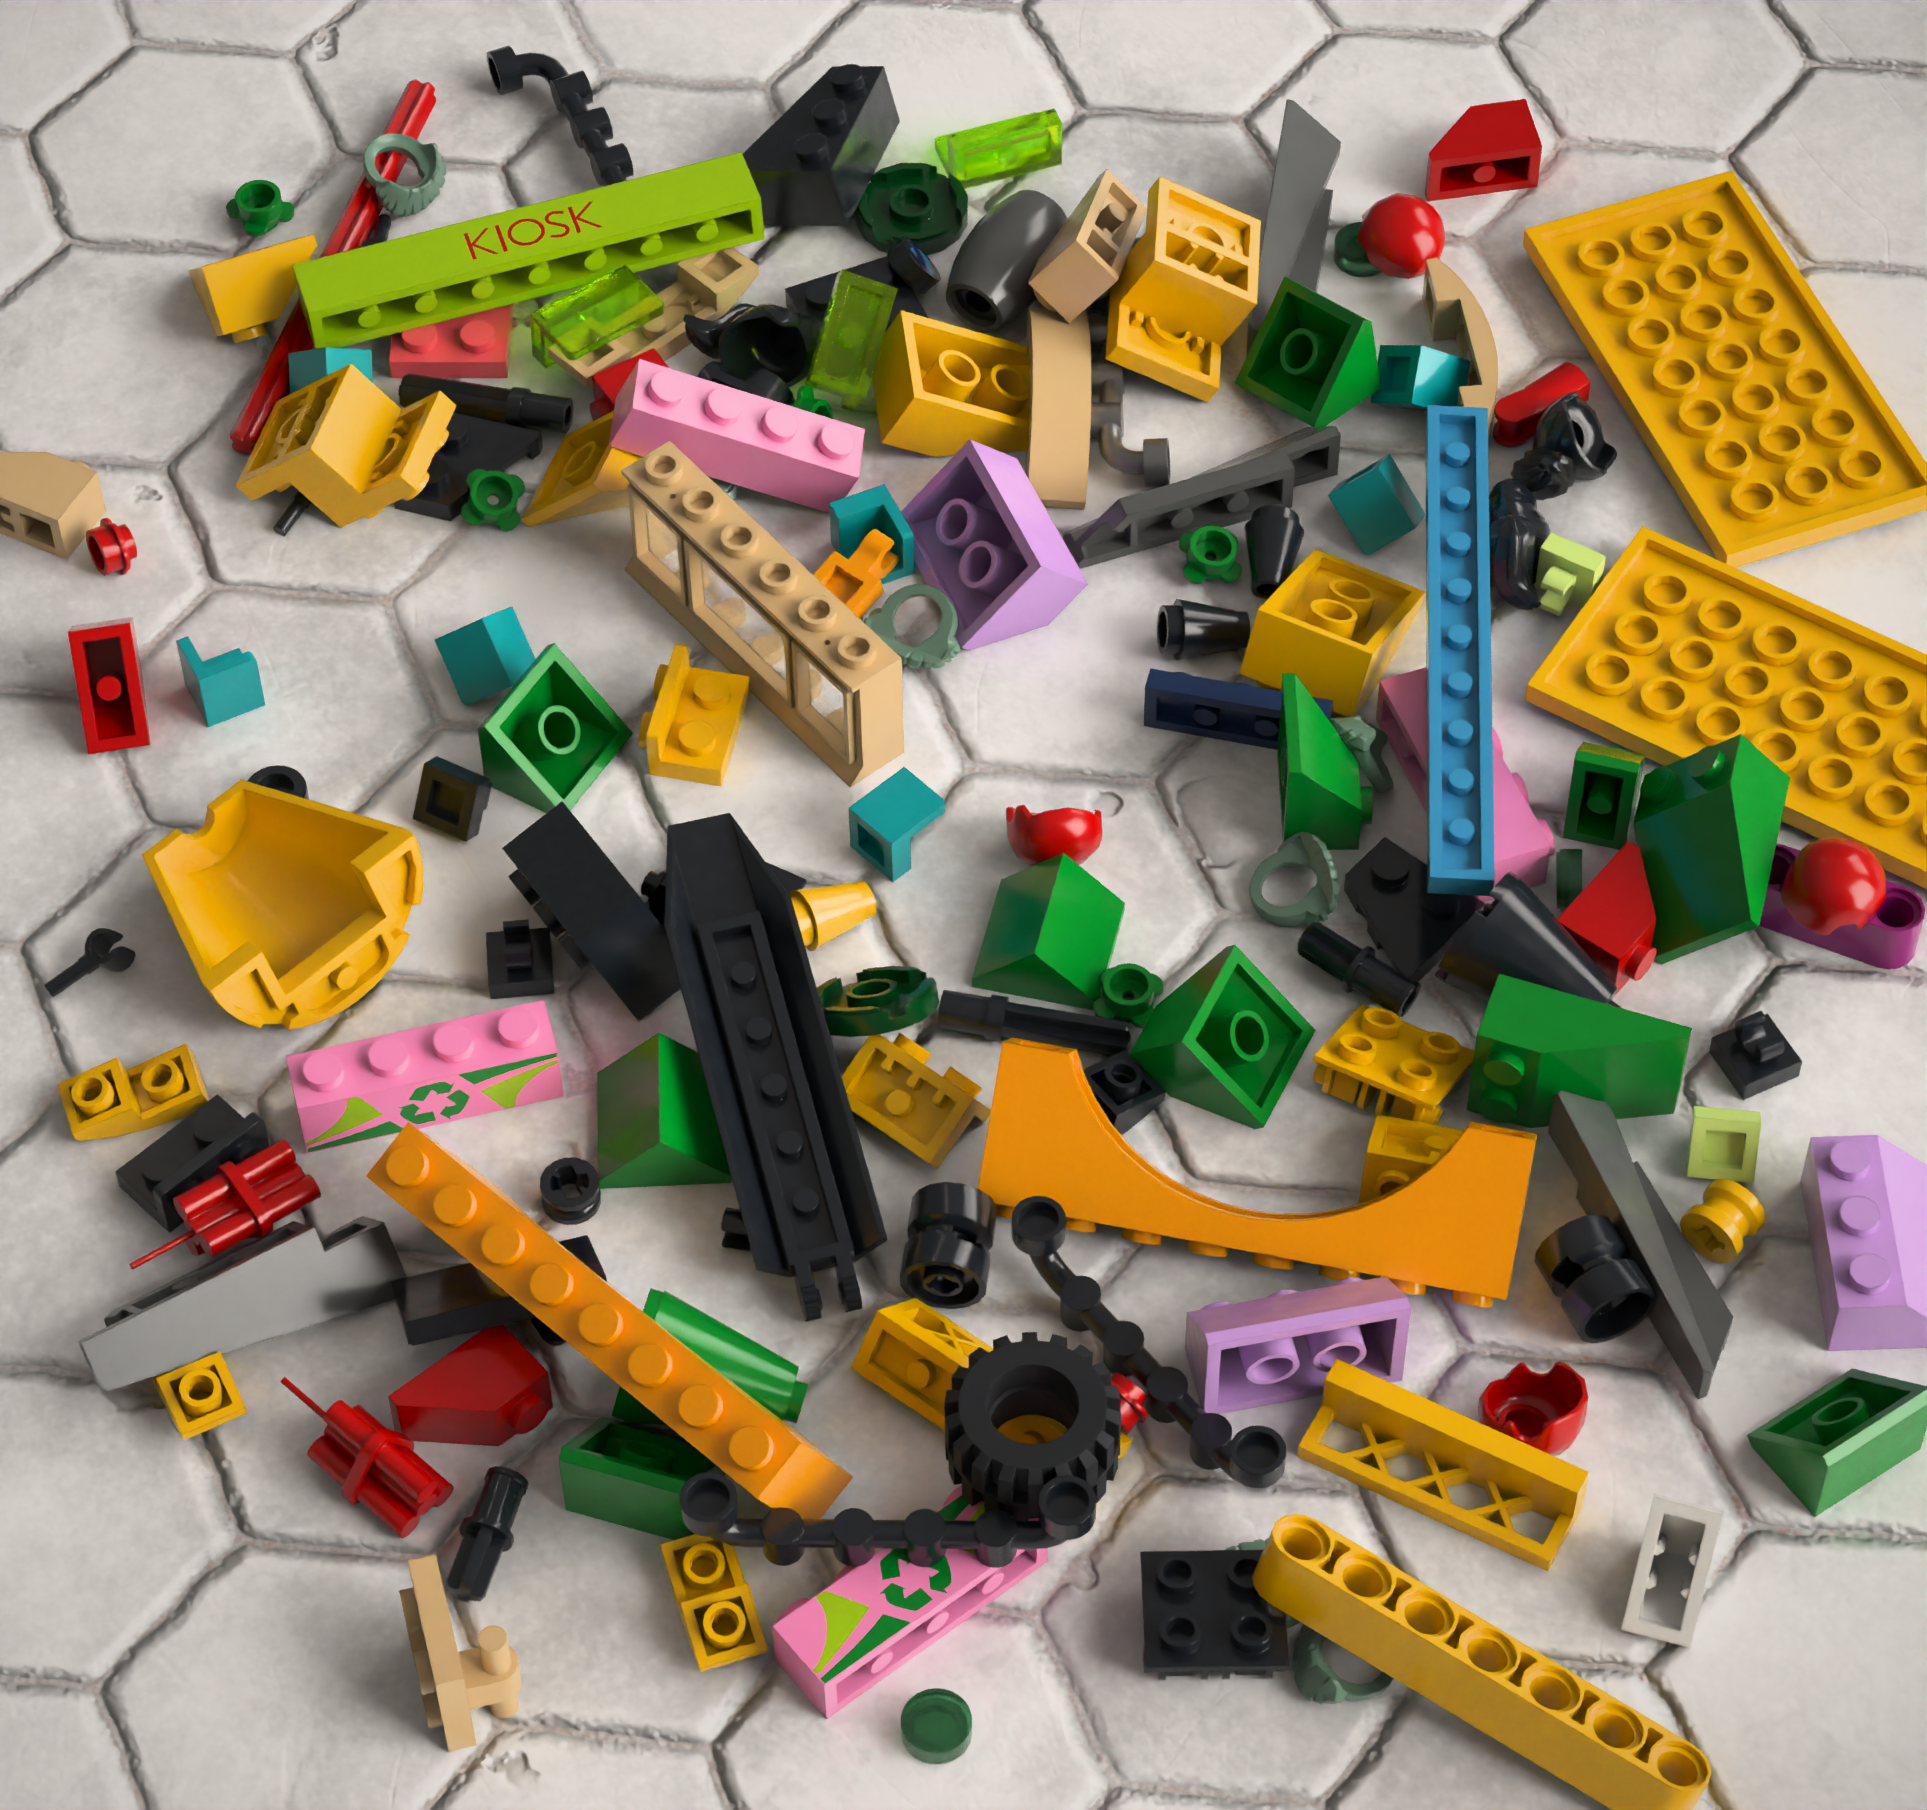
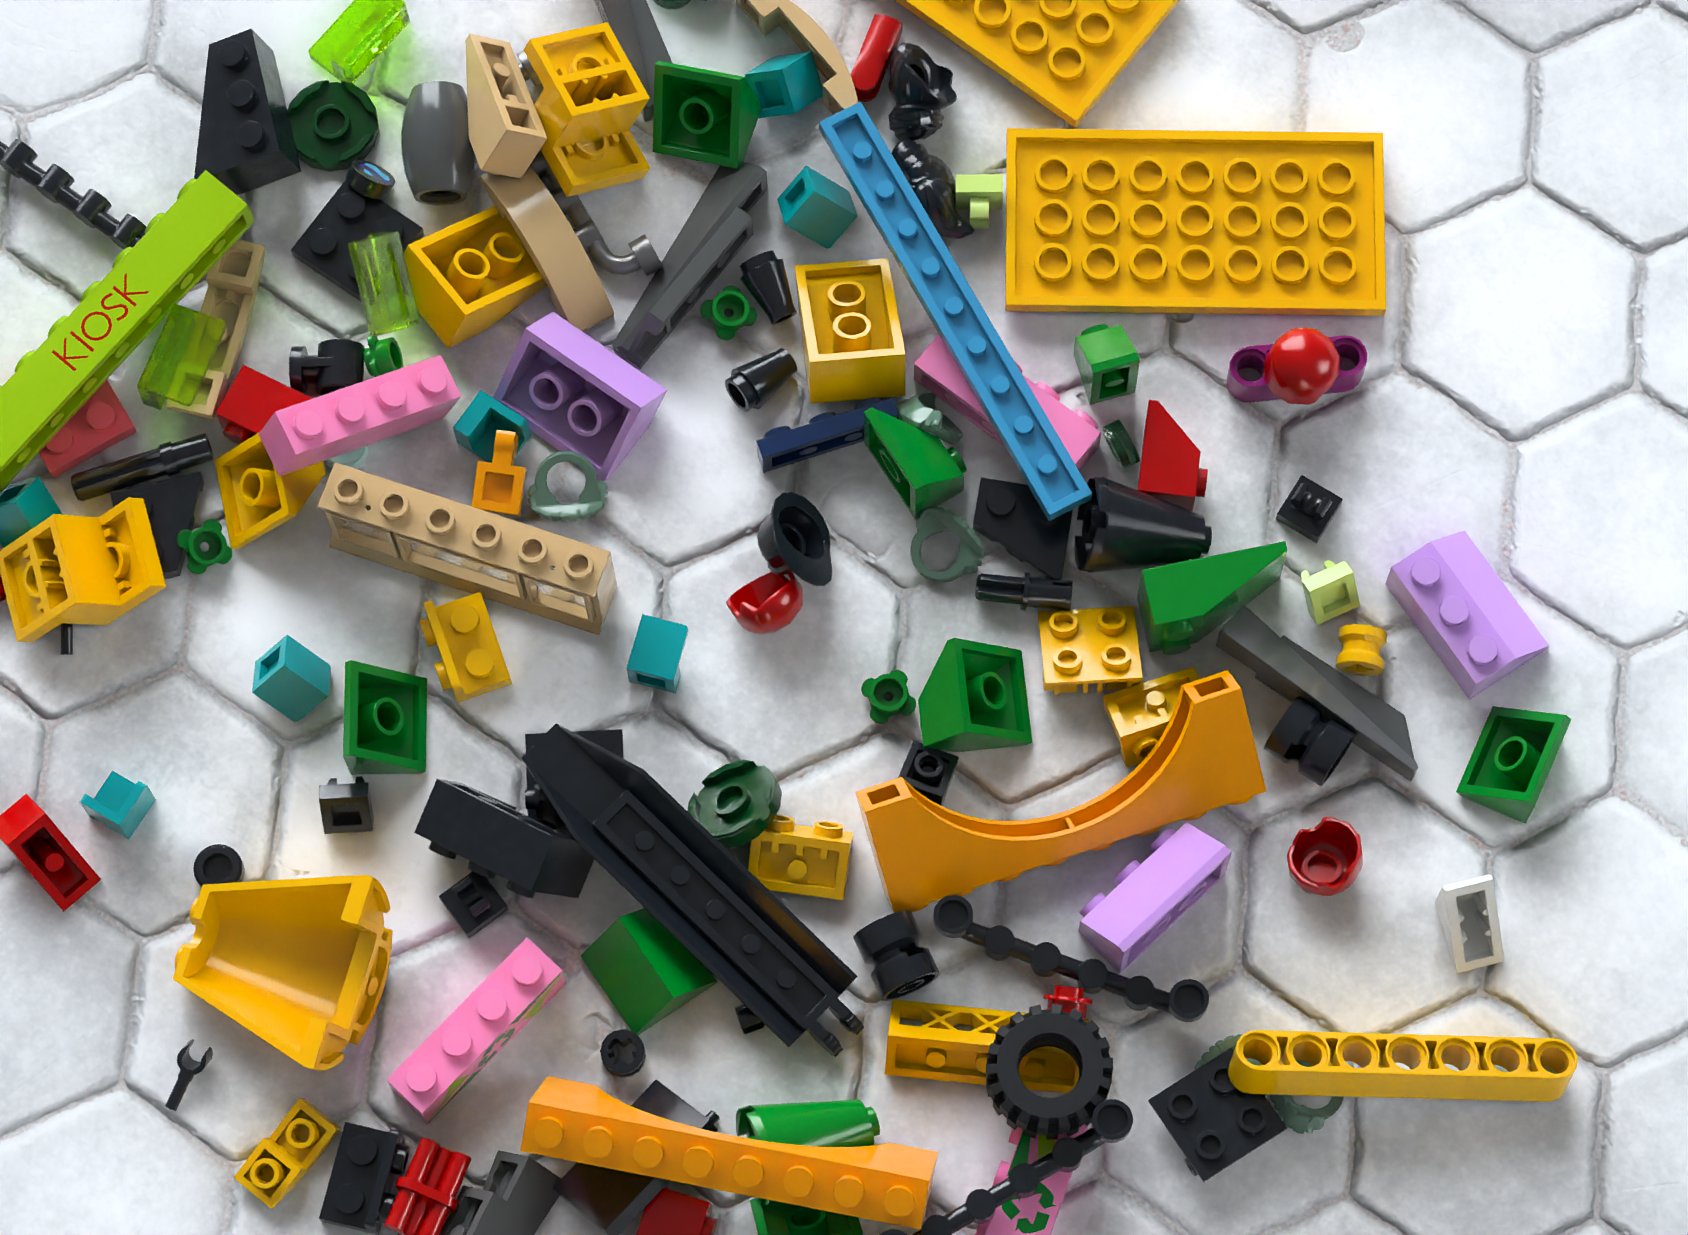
camera: 30 degrees left, 20 degrees up
black hair [683,303,830,387] -> none
yellow cone [789,881,876,951] -> none
black axle [937,990,1133,1056] -> none
green slope [972,853,1125,1010] -> none
yellow fence [1297,1359,1589,1571] -> none
green slope [1634,734,1790,965] -> none
none -> black piece [757,492,832,586]

